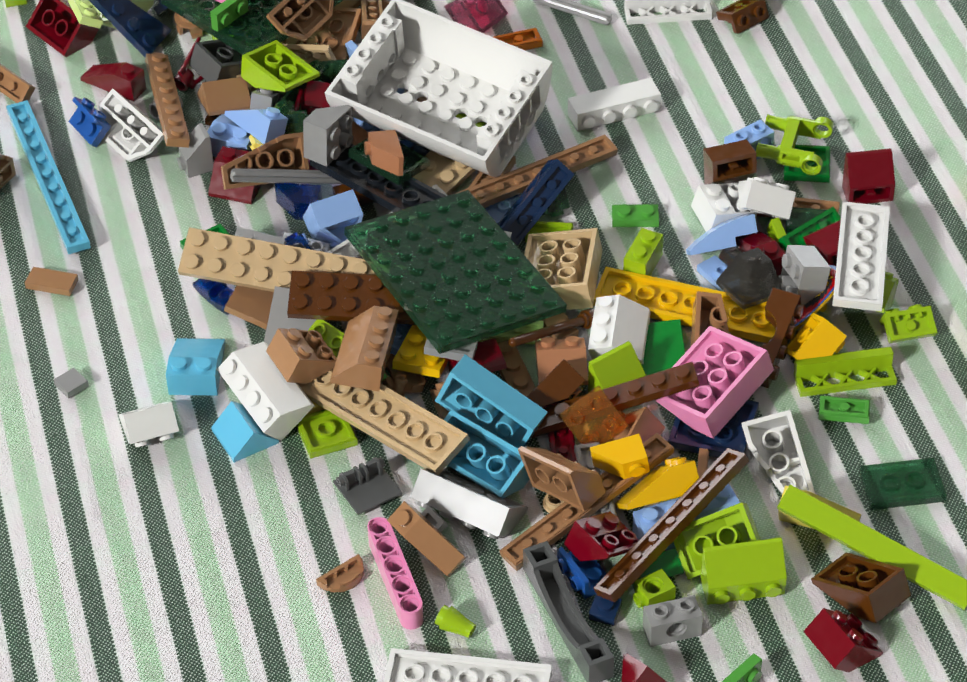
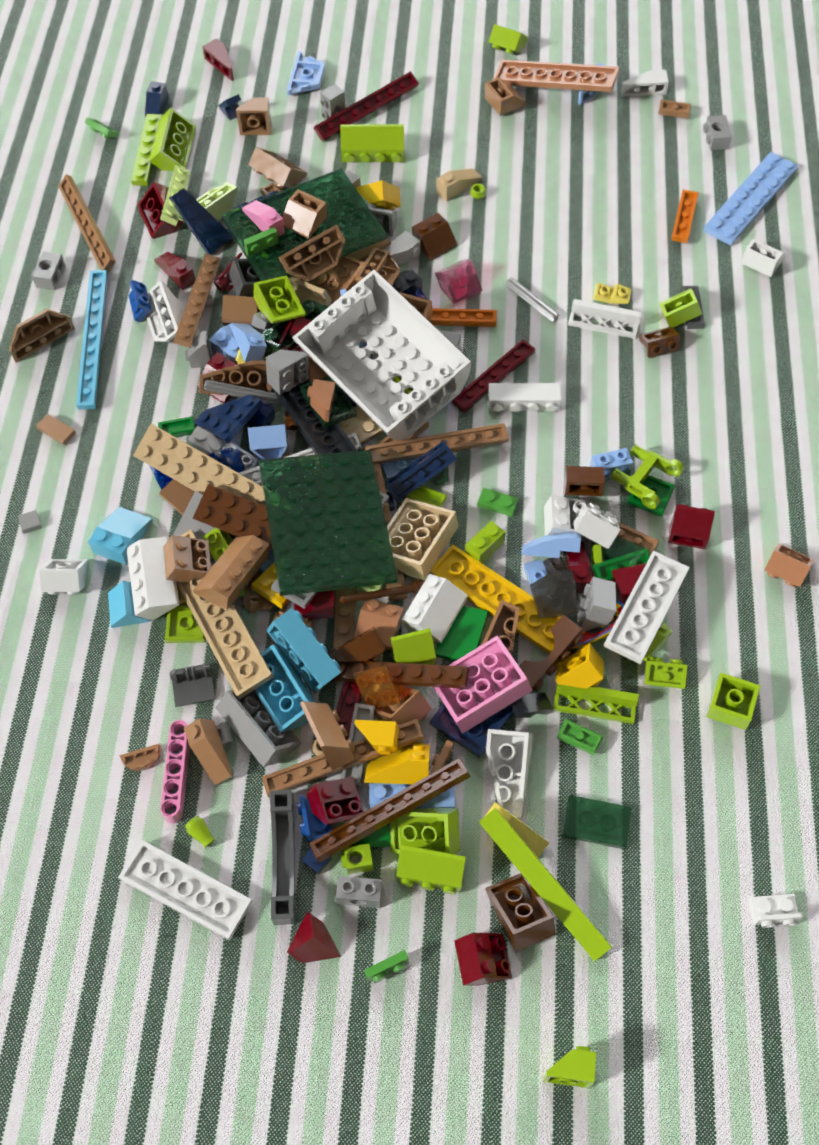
camera: 20 degrees right, 15 degrees up
none -> dark blue plate [194,394,264,444]
none -> dark red tile [452,339,536,413]
none -> black slope [511,692,554,718]

